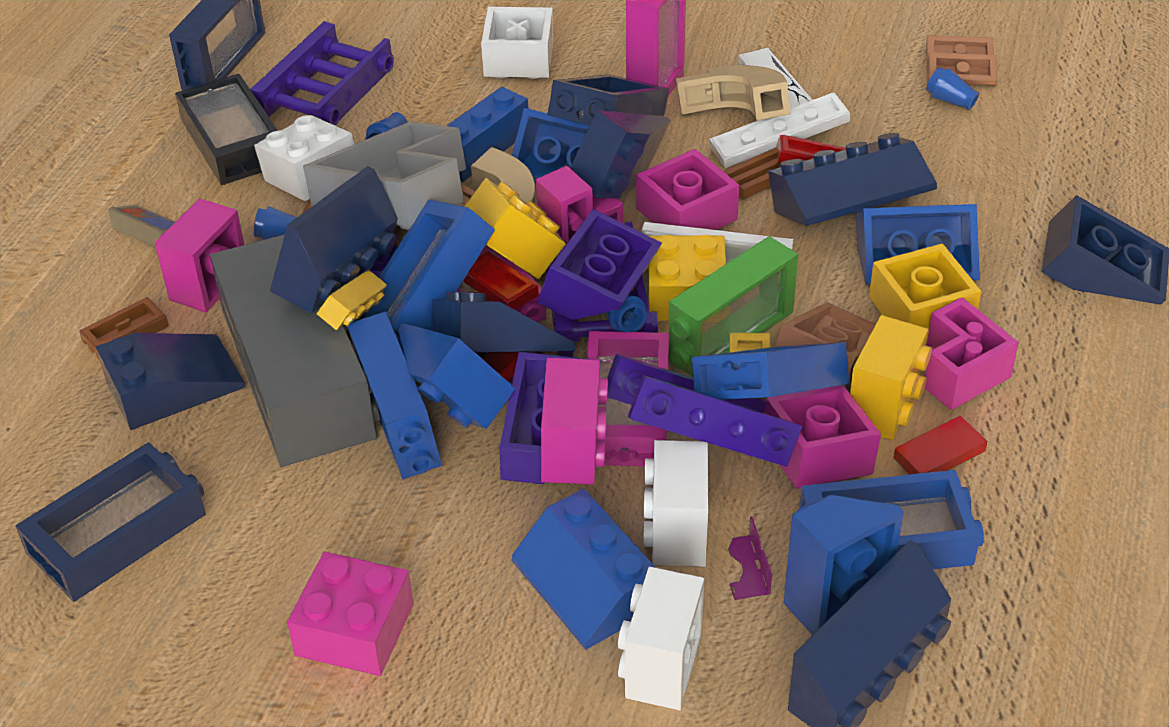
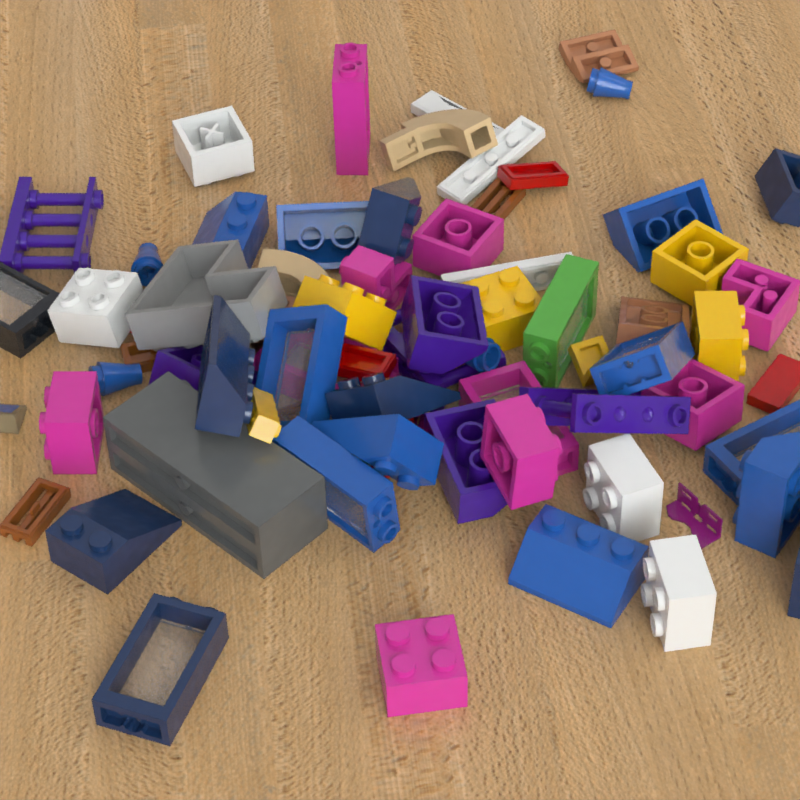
camera: 25 degrees left, 0 degrees up
dark blue window [547,74,669,126] -> none
dark blue slope [768,133,937,226] -> none

